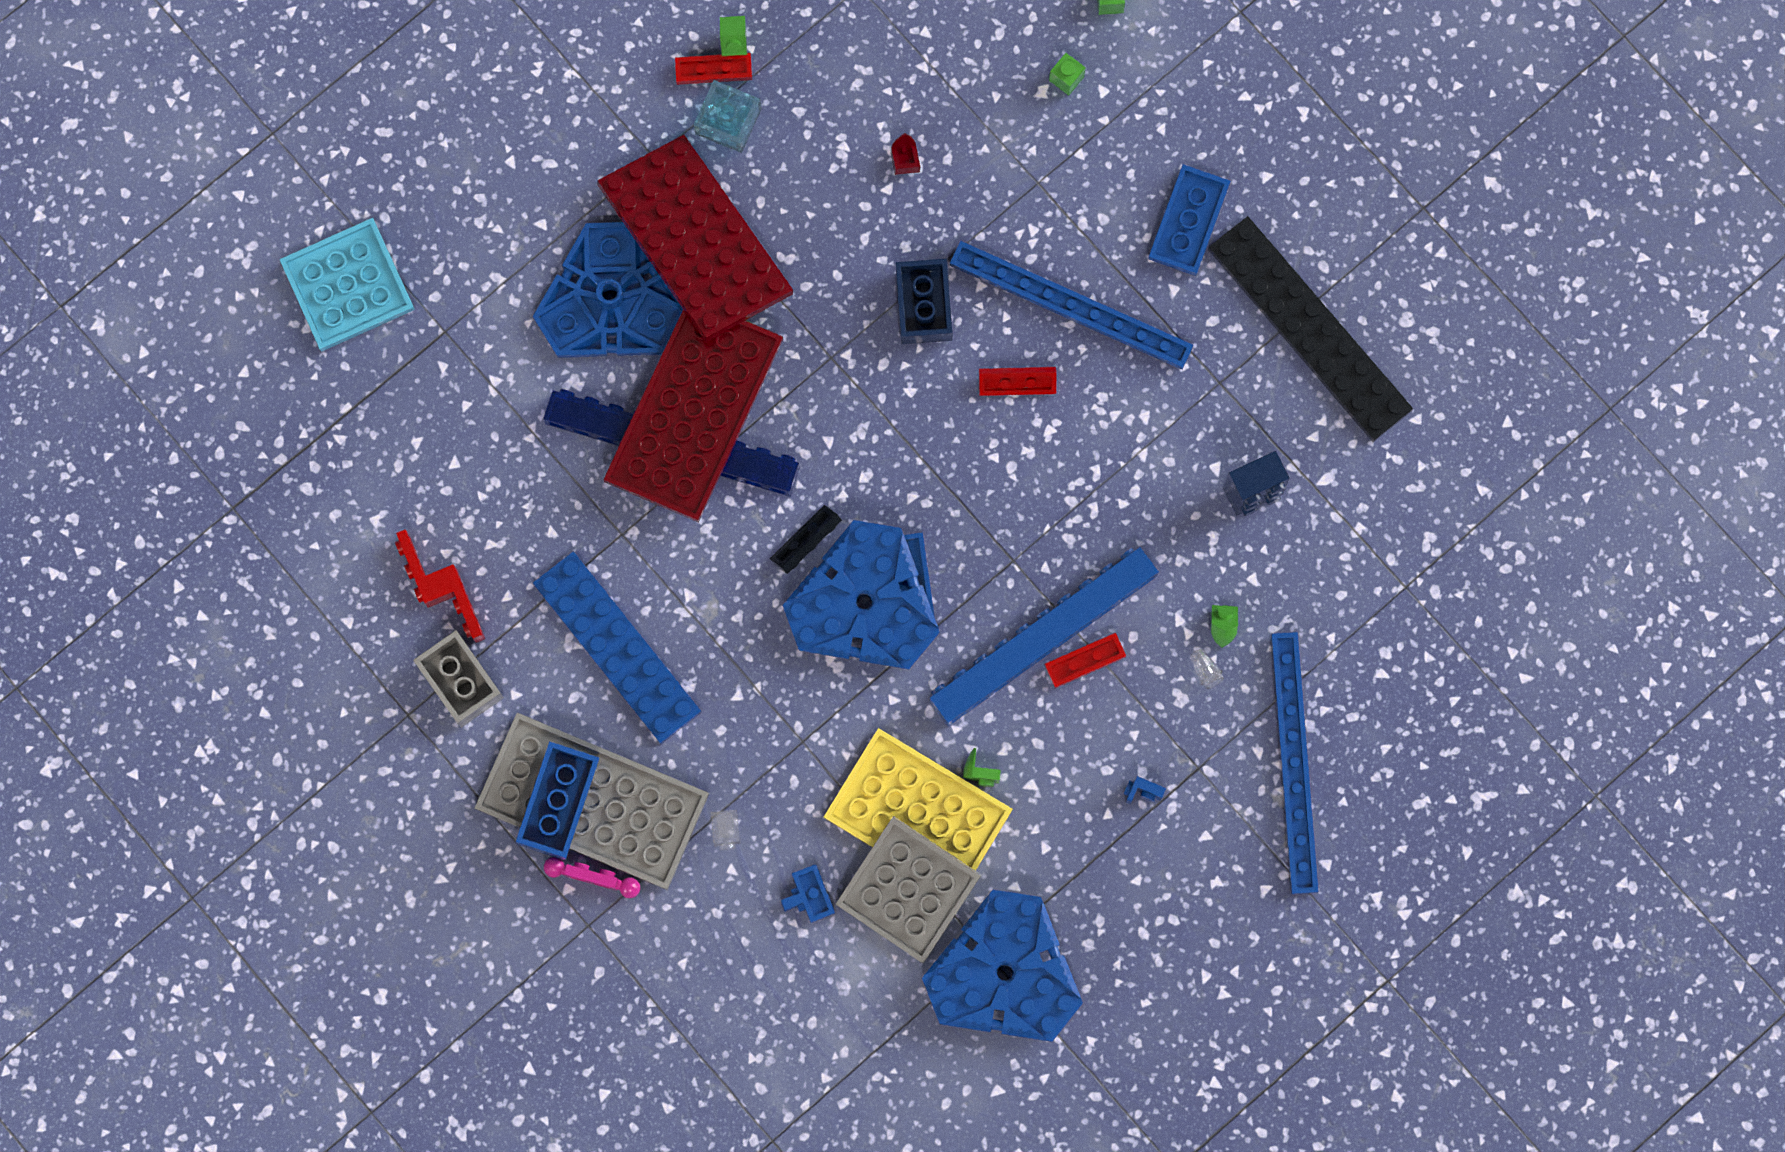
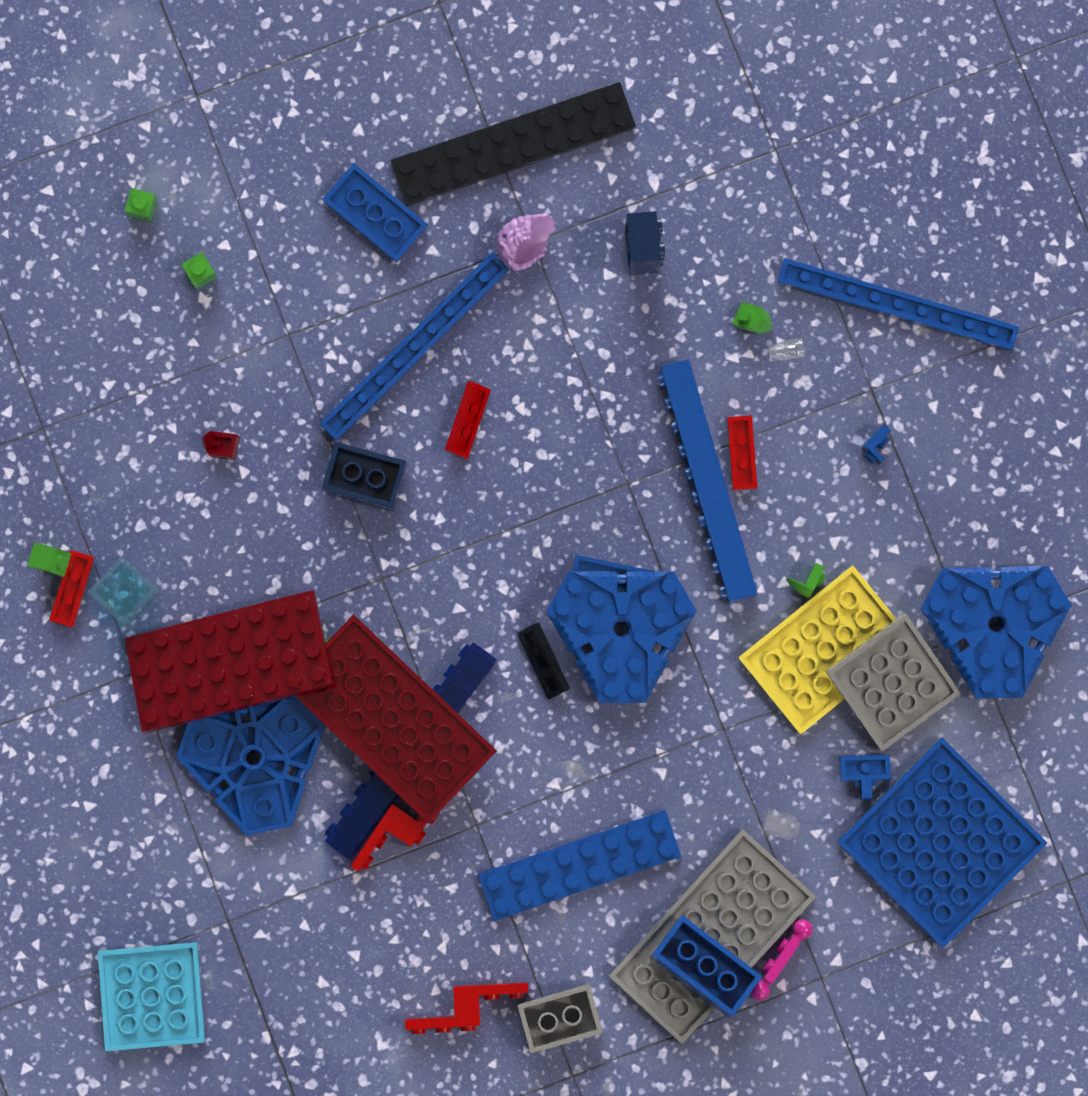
camera: 75 degrees left, 5 degrees up
none -> red bracket [350,804,440,872]
none -> lavender piece [496,212,556,271]
none -> blue plate [837,737,1047,948]

